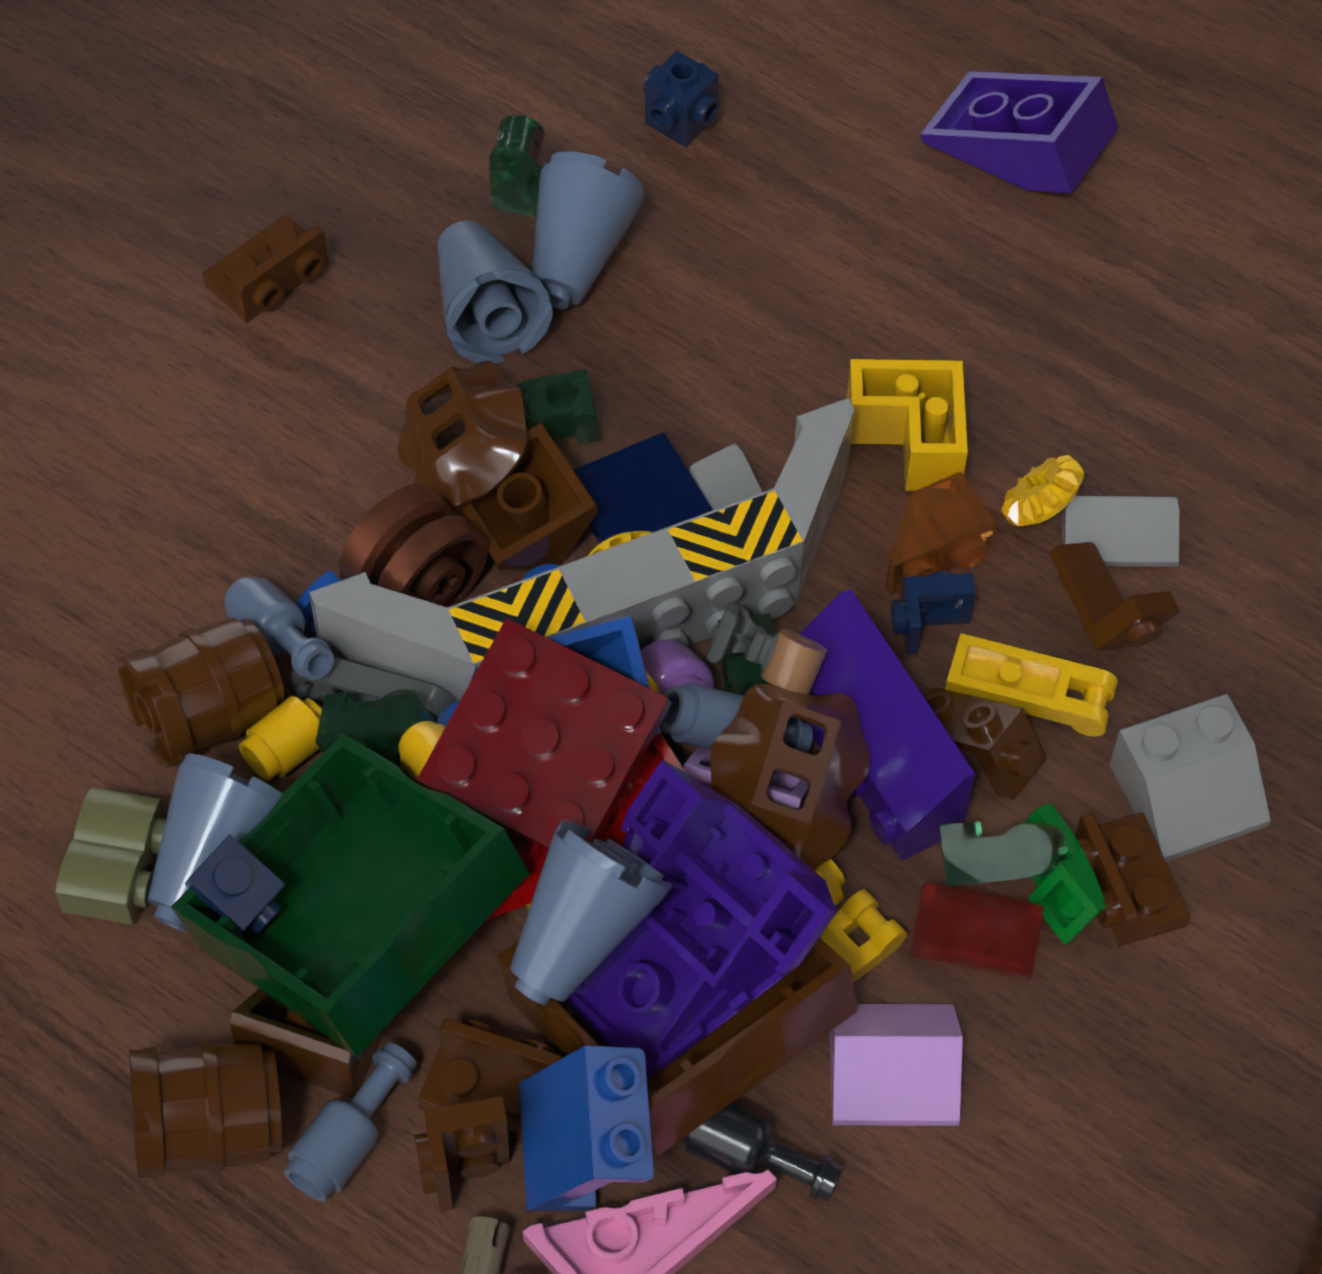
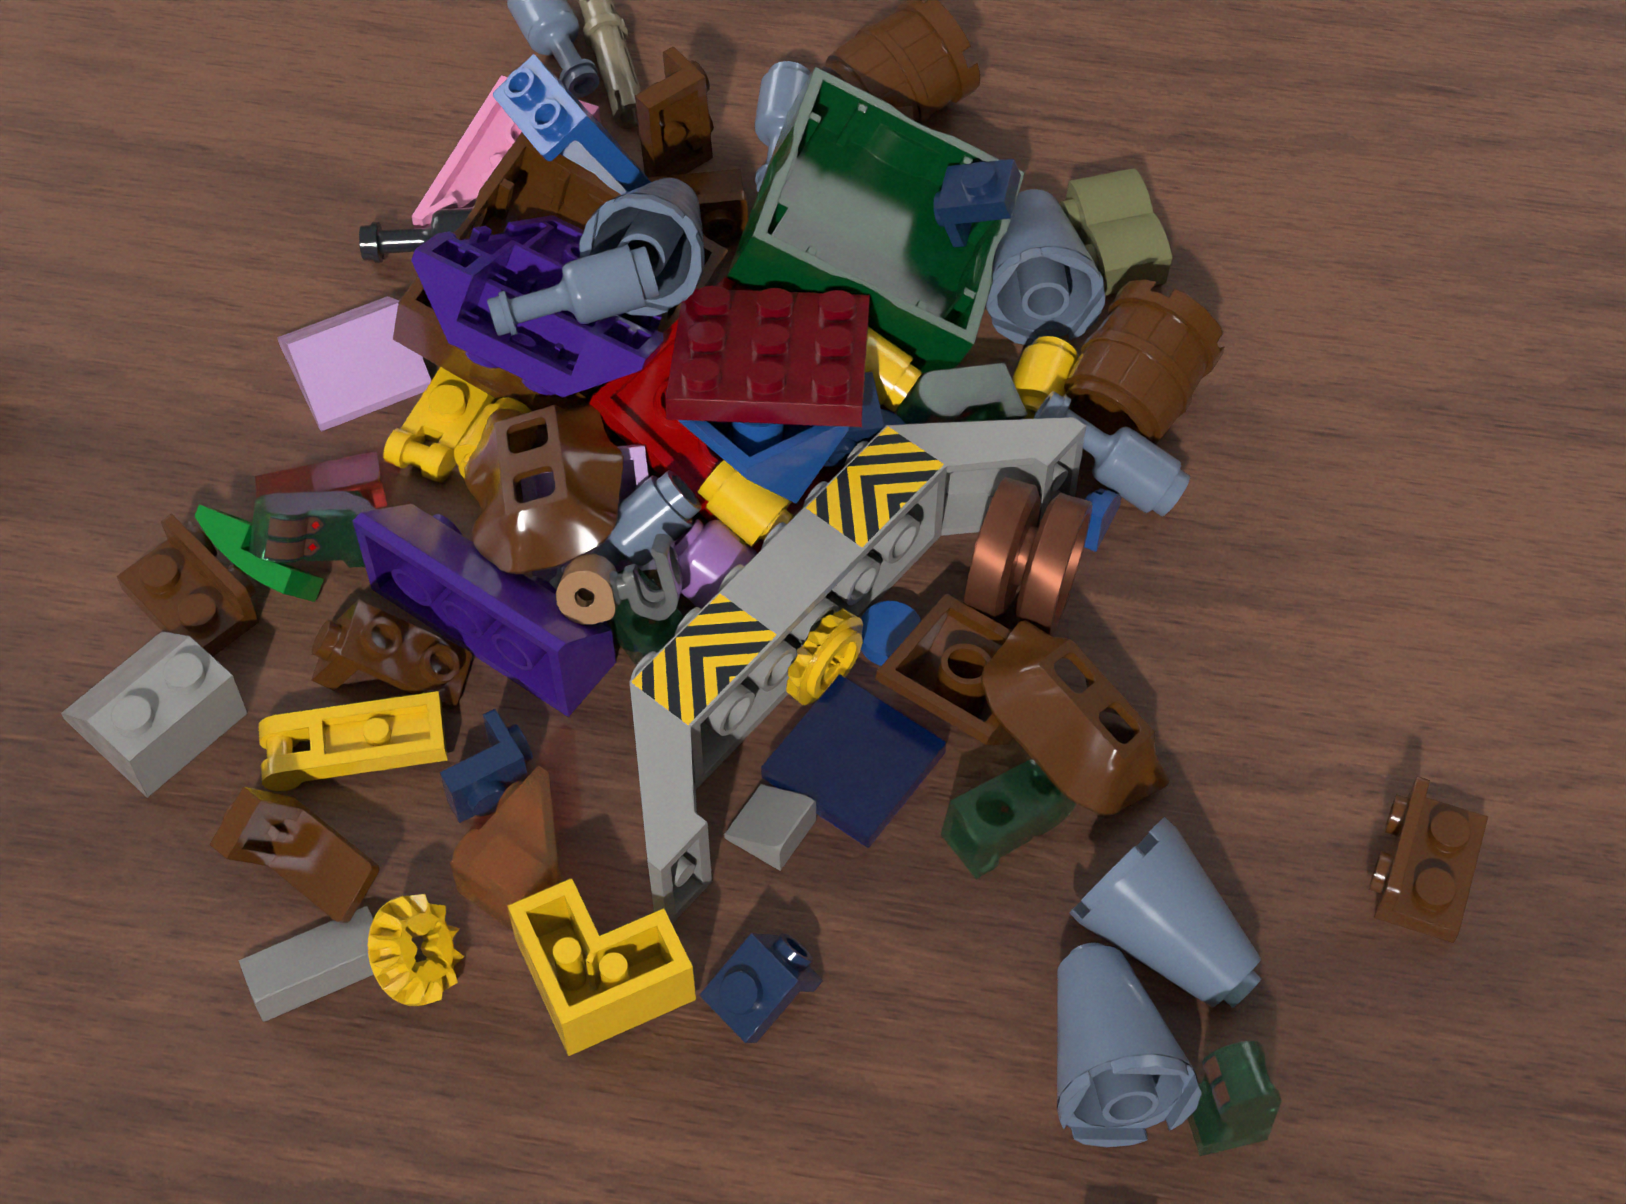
camera: 155 degrees right, 0 degrees up
none -> sand blue piece [487,245,660,336]
none -> dark blue bracket [699,933,823,1043]

